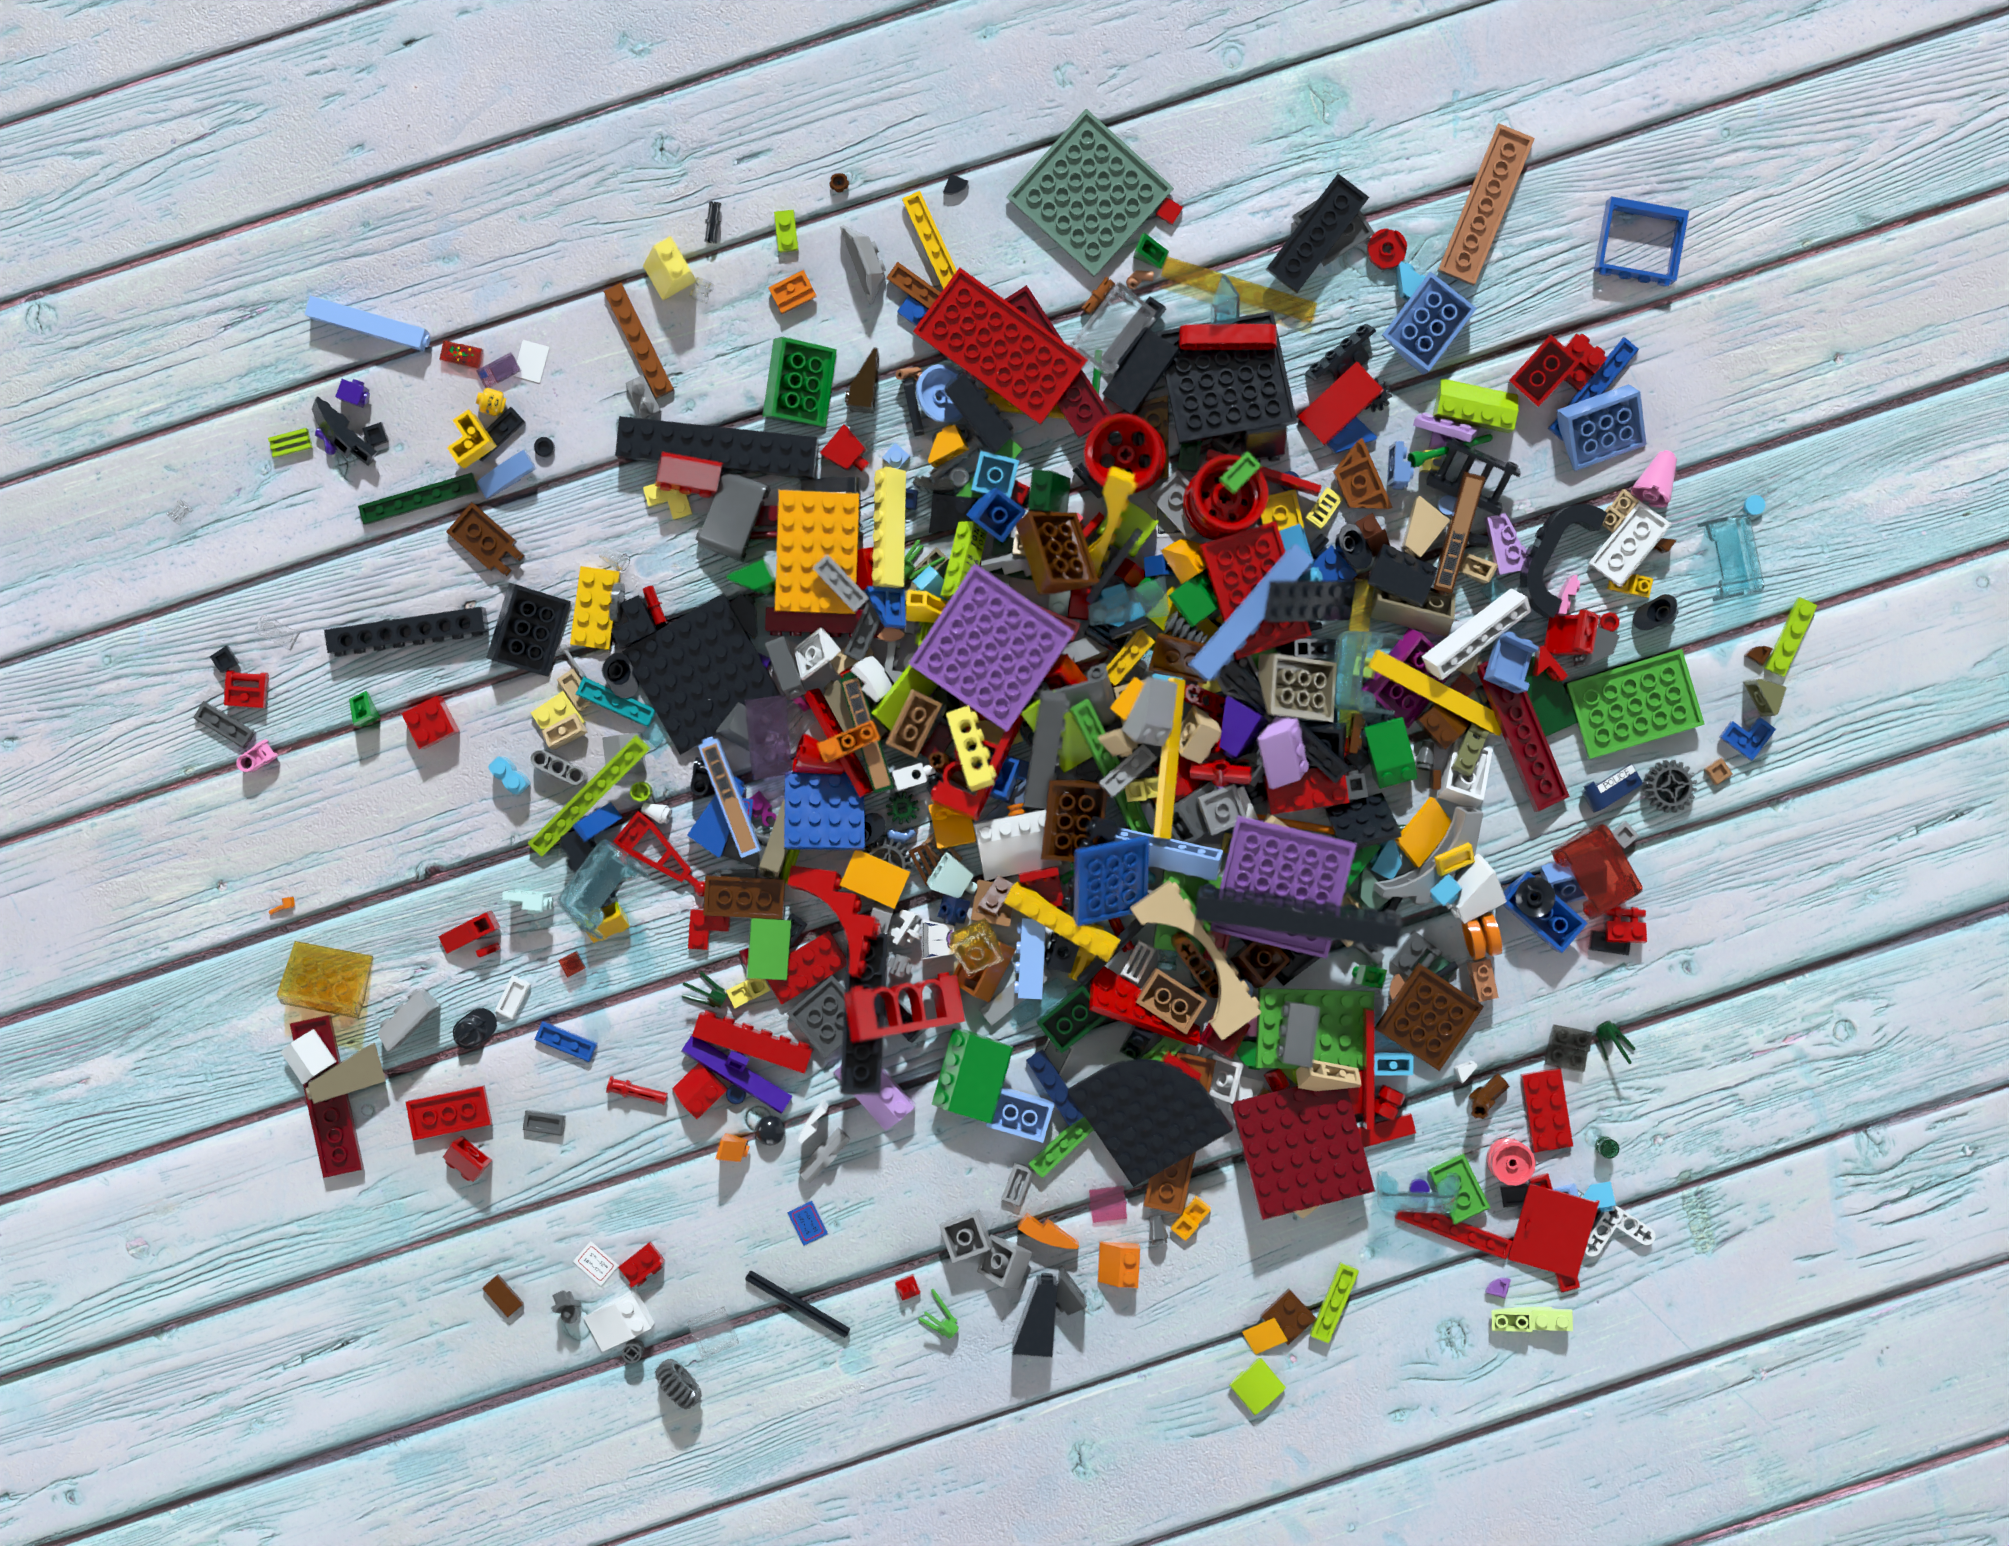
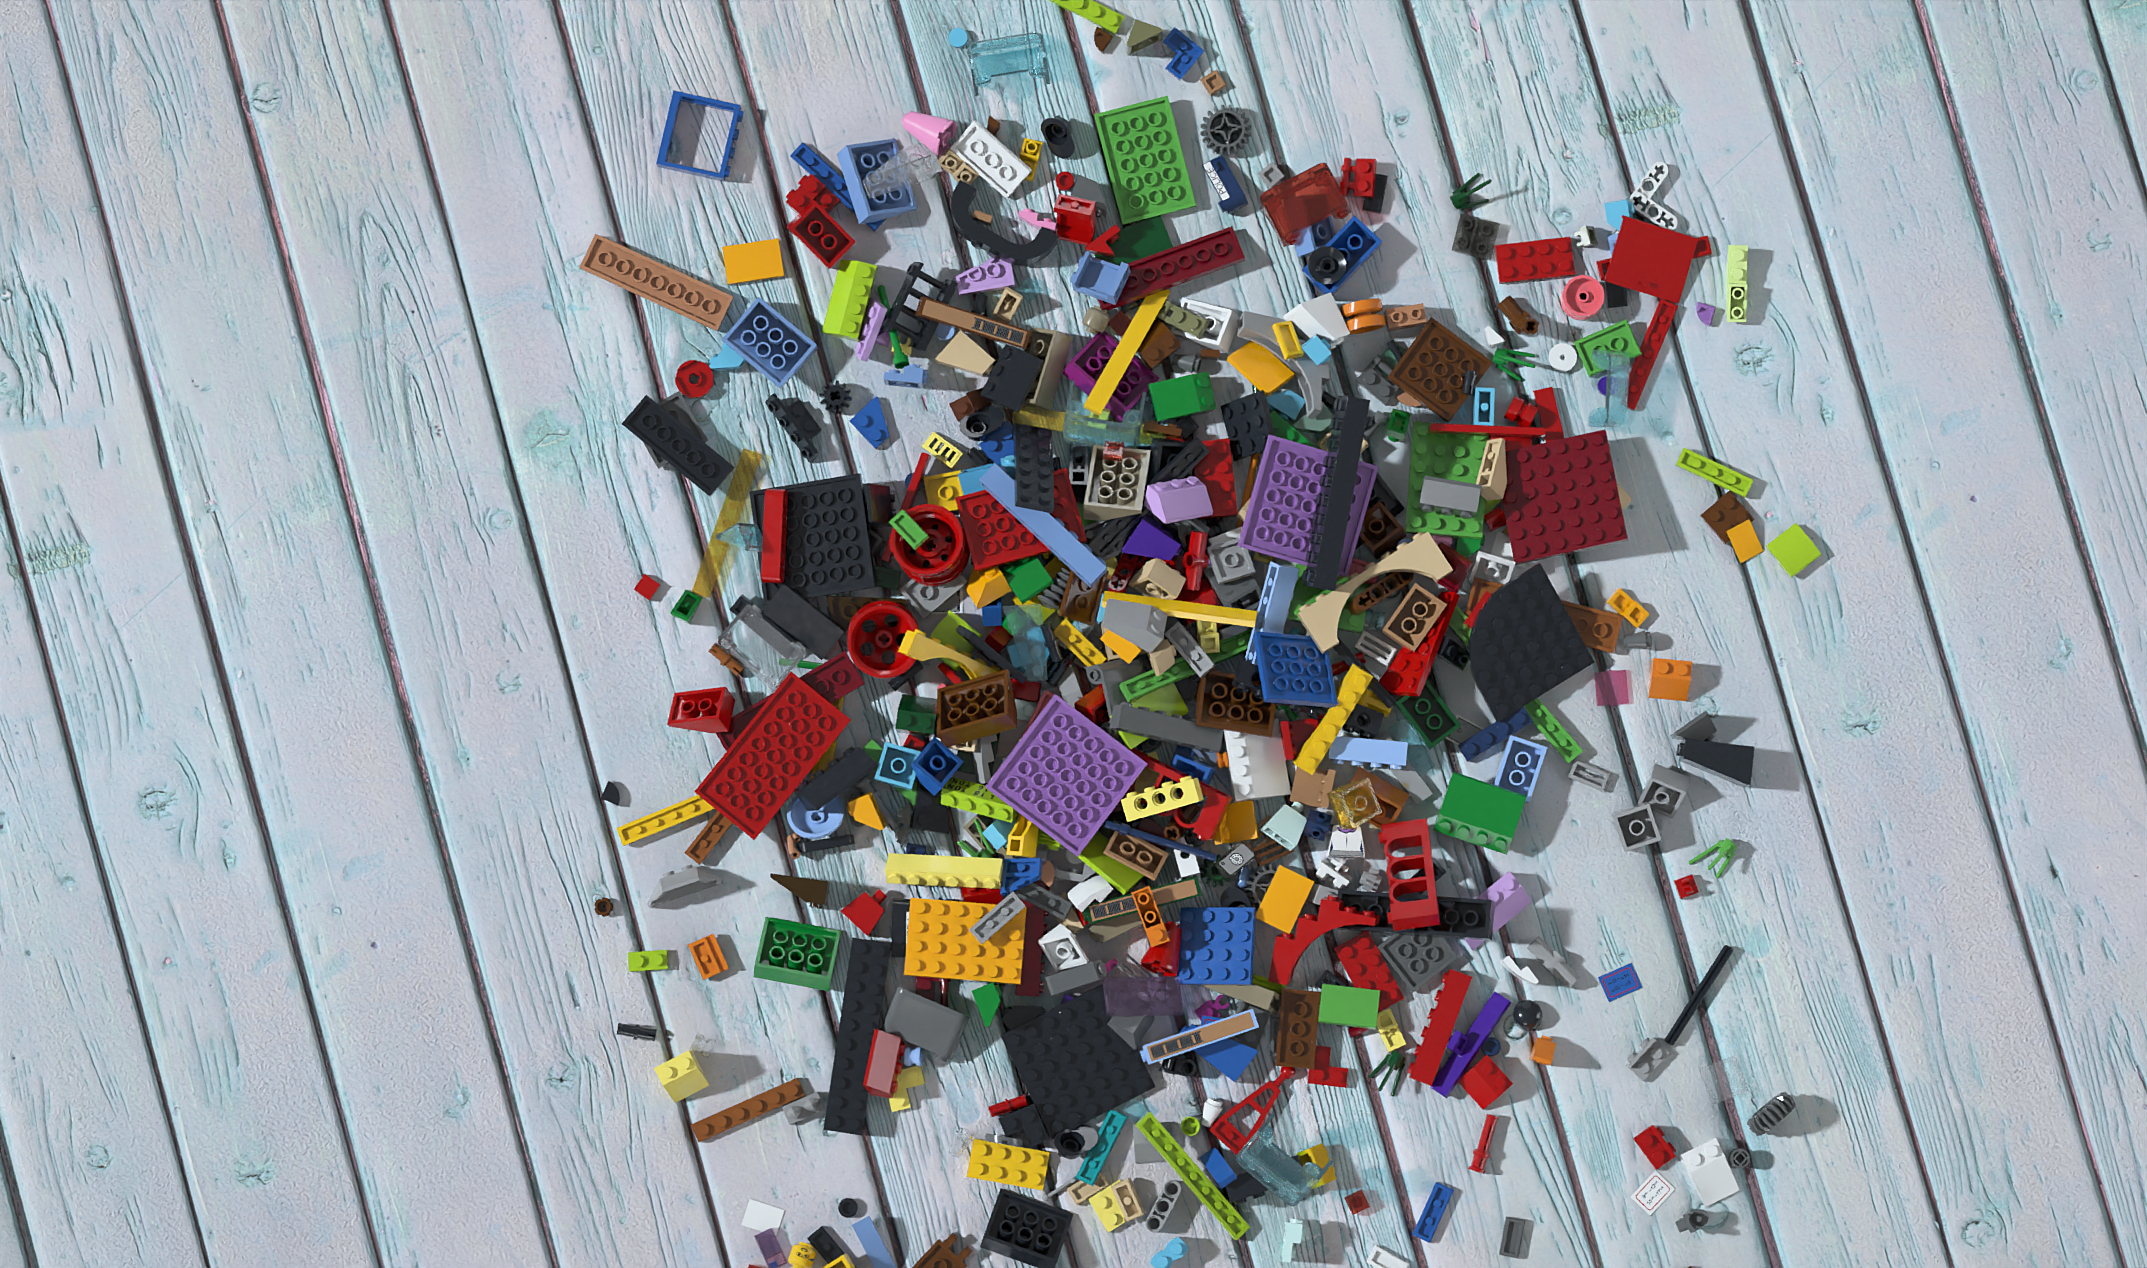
camera: 85 degrees left, 5 degrees down
red tile [804,688,874,797] -> none
light blue plate [882,443,910,469] -> none
blue tile [897,295,928,326] -> none
white tile [949,467,969,488] -> none
plate [978,875,1014,918] -> none
sand green plate [1007,109,1174,277] -> none
orange slope [1018,1213,1079,1249] -> none
nougat arm [1126,270,1154,289] -> none
red tile [1298,362,1384,446] -> none
dark orange wing [1333,438,1393,509] -> none
dark grey brick [1345,770,1368,800] -> none
white brick [1422,589,1531,680] -> none
clear green wheel [1595,1136,1620,1159] -> none
none -> red slope [667,687,735,733]
none -> light orange tile [722,238,784,285]
none -> clear wedge [862,143,942,199]
none -> light blue wheel [904,1047,924,1066]
none -> medium nougat tile [972,210,993,226]
none -> clear red tile [1103,440,1124,461]
none -> dark blue bar [1104,820,1217,862]
none -> slope [1214,841,1256,878]
none -> black pin [1462,371,1478,396]
none -> green plant [1492,348,1535,381]
none -> white piece [1549,343,1577,371]
none -> tile [1574,226,1598,247]
none -> light grey bracket [1626,1037,1669,1081]

